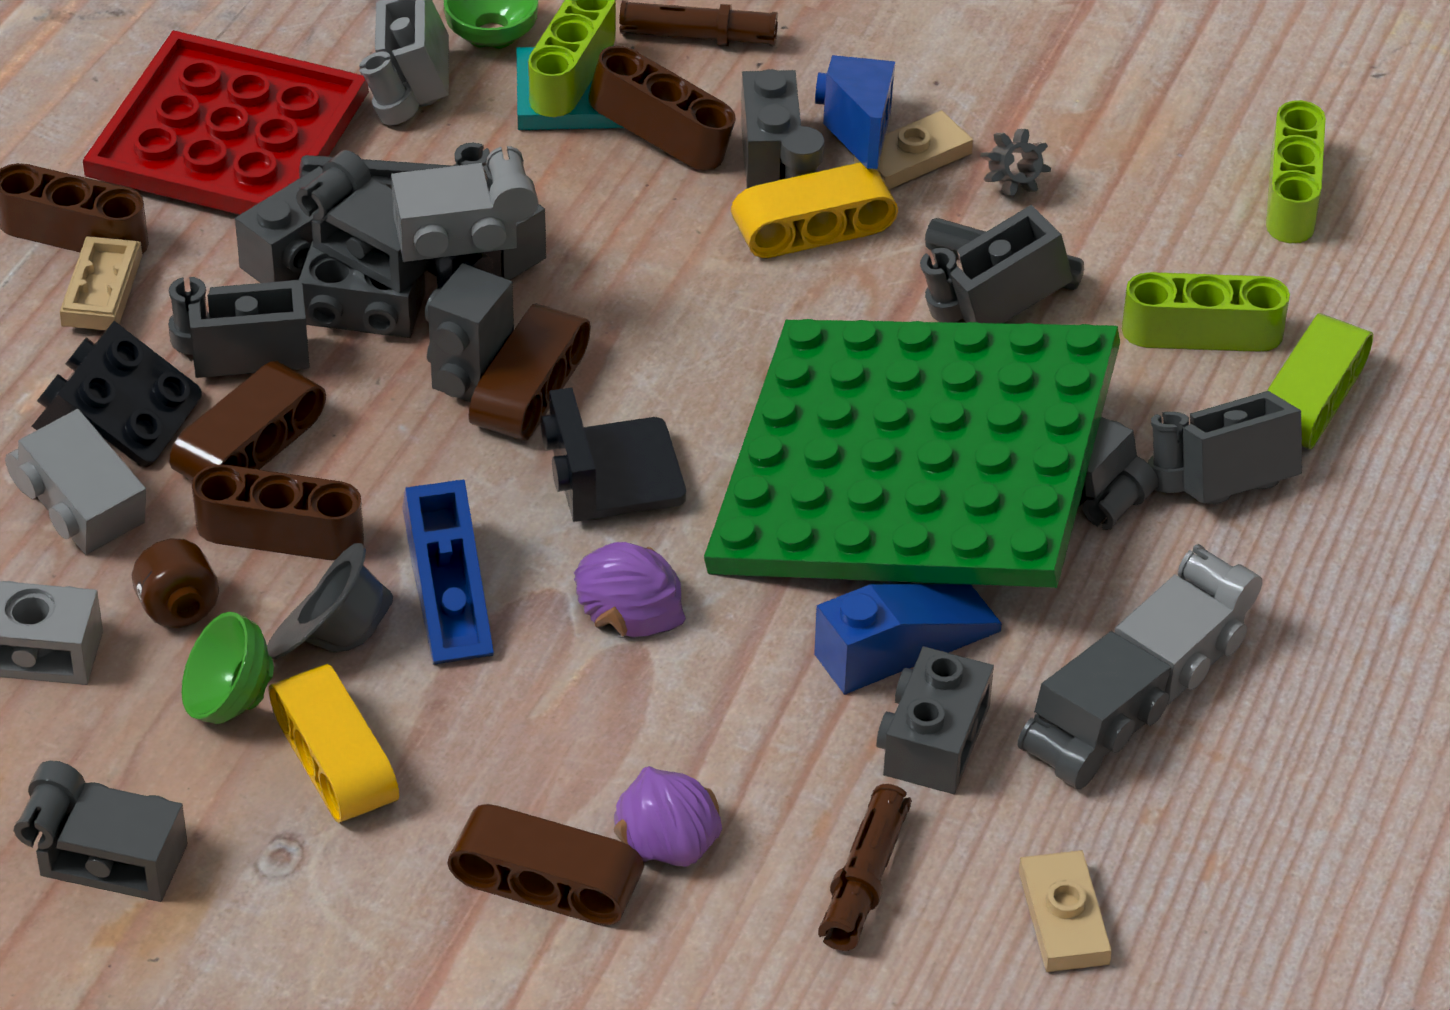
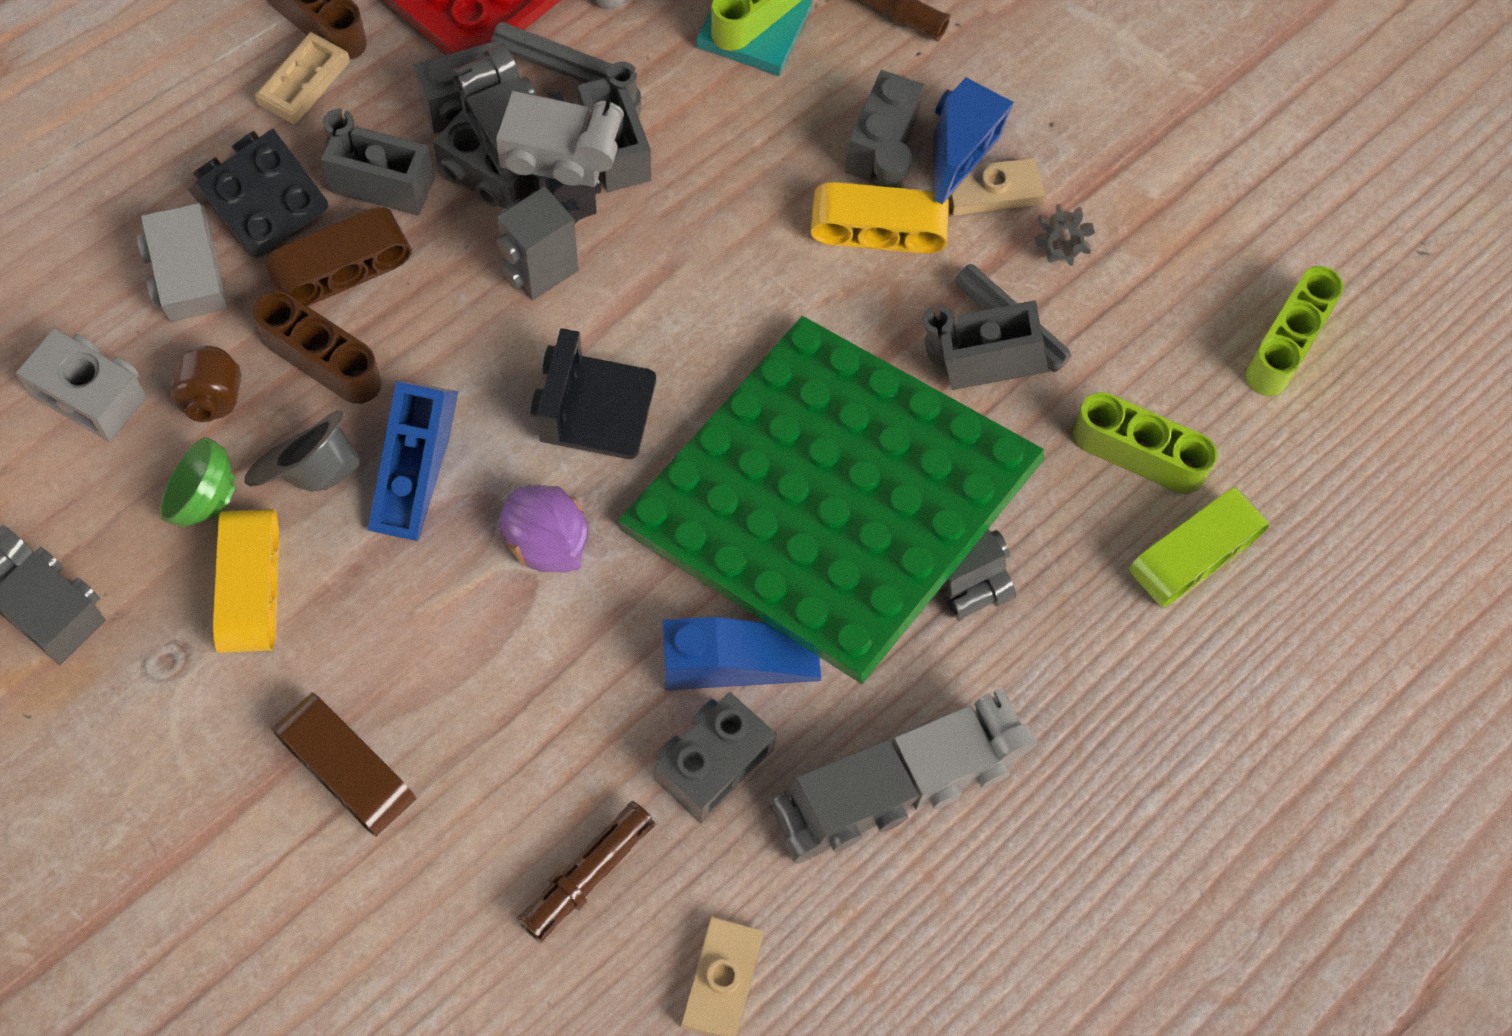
camera: 20 degrees right, 20 degrees up
reddish brown beam [468,303,591,441] -> none
reddish brown beam [588,46,736,170] -> none
medium lavender hair [614,766,722,867] -> none
dark grey hinge [1148,391,1302,504] -> none

